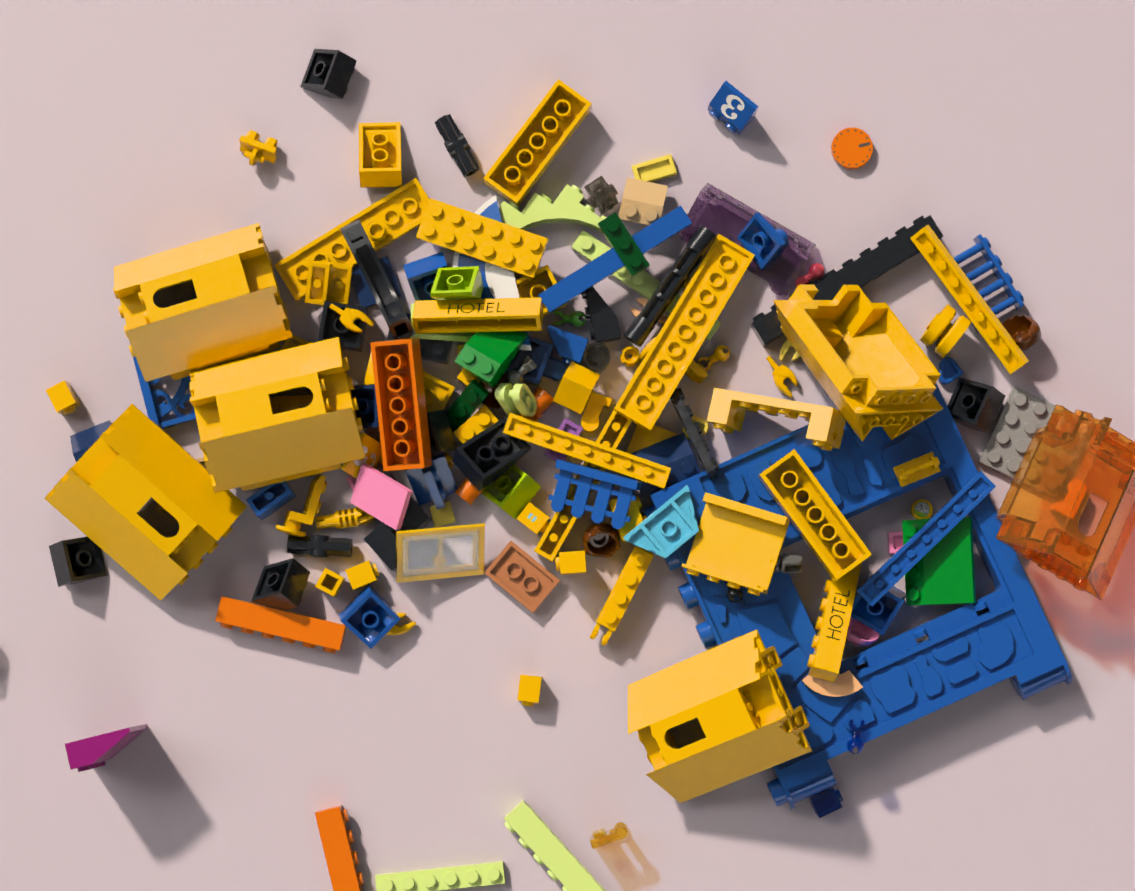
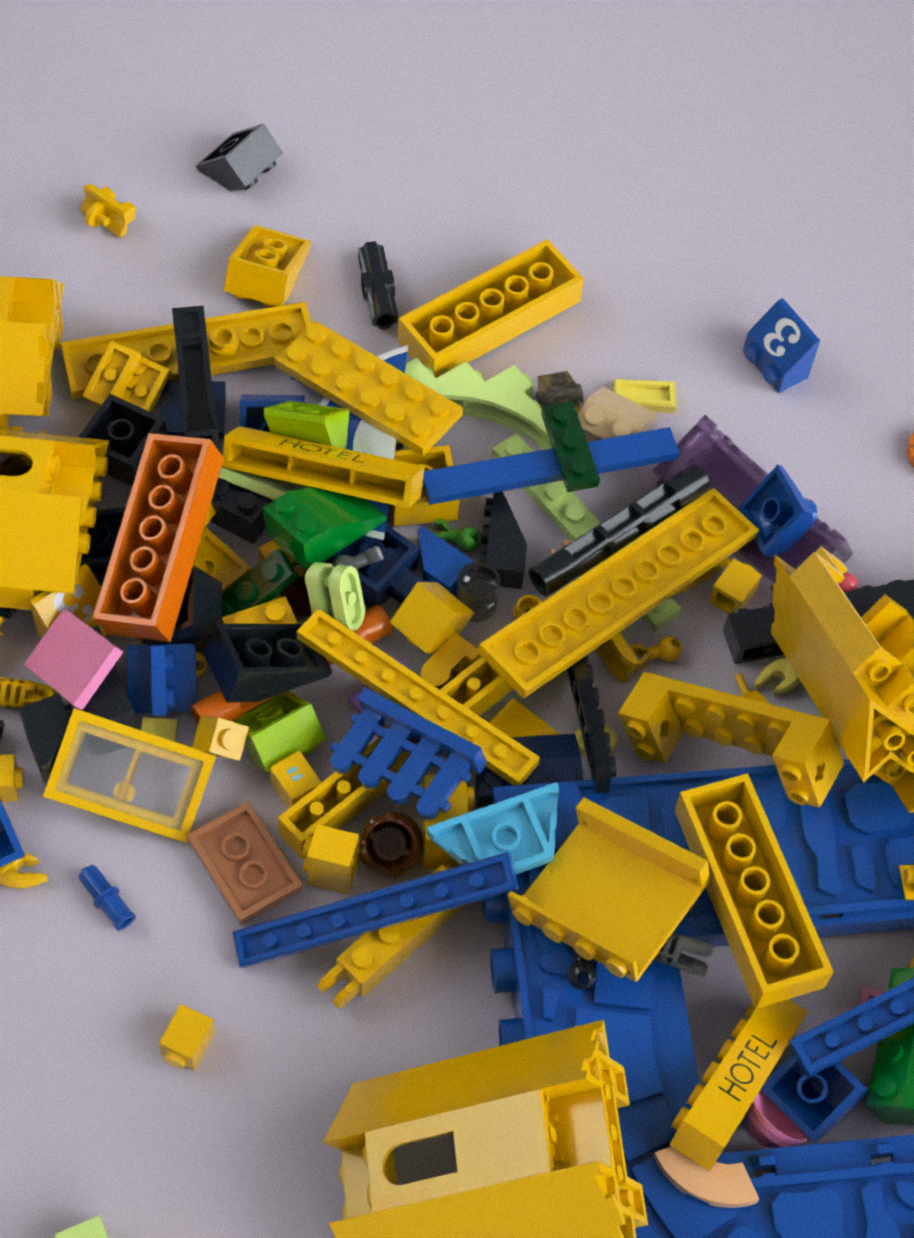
camera: 10 degrees right, 25 degrees down
yellow hand [329,303,374,333] -> none
none -> blue axle [78,864,136,931]
none -> yellow brick [192,716,249,761]
none -> blue tile [232,852,519,968]
none -> yellow brick [708,558,762,614]

